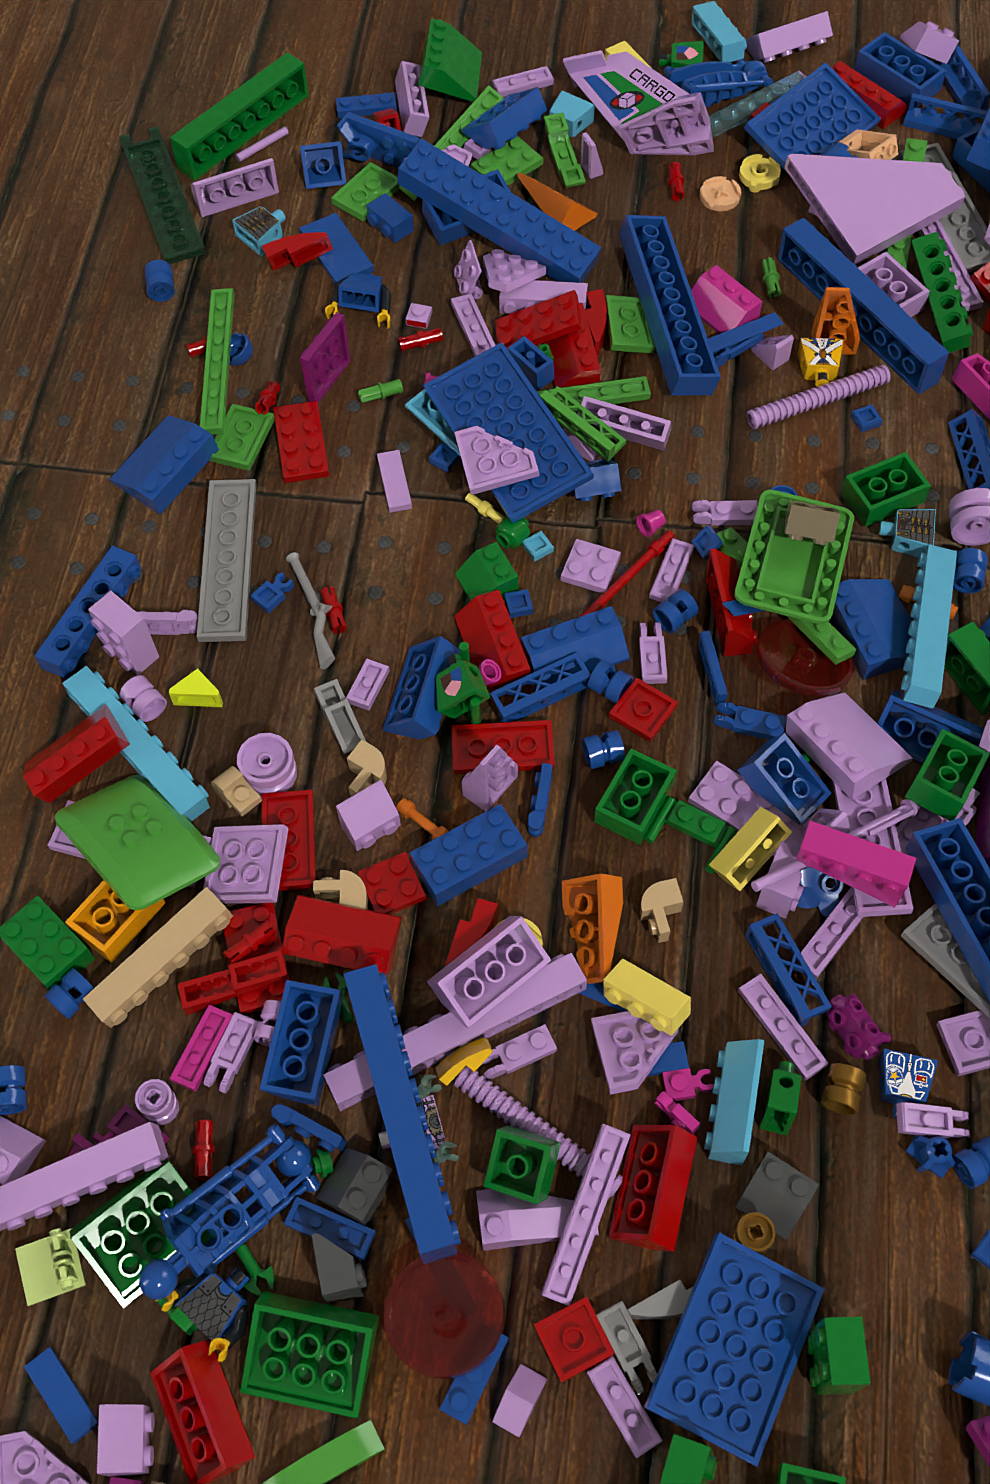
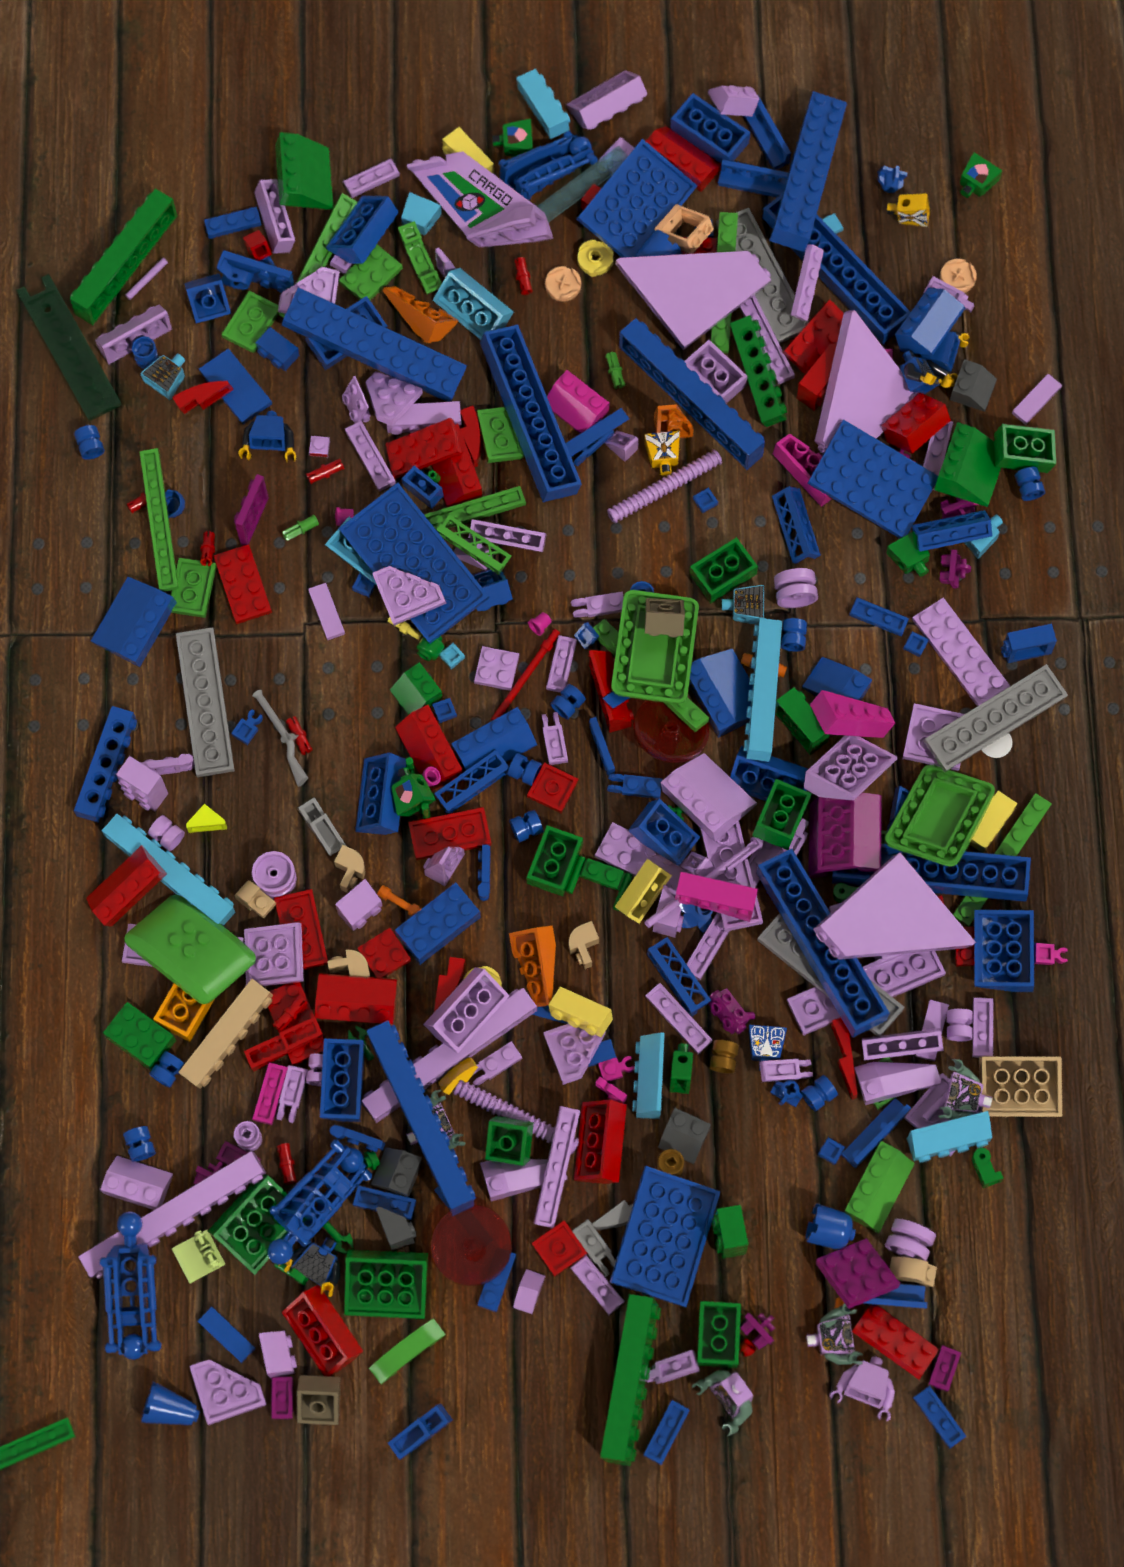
camera: 10 degrees left, 10 degrees up
lavender plate [346,659,390,711] -> none
none -> blue wheel [132,336,159,369]
none -> medium azure slope [433,268,514,340]

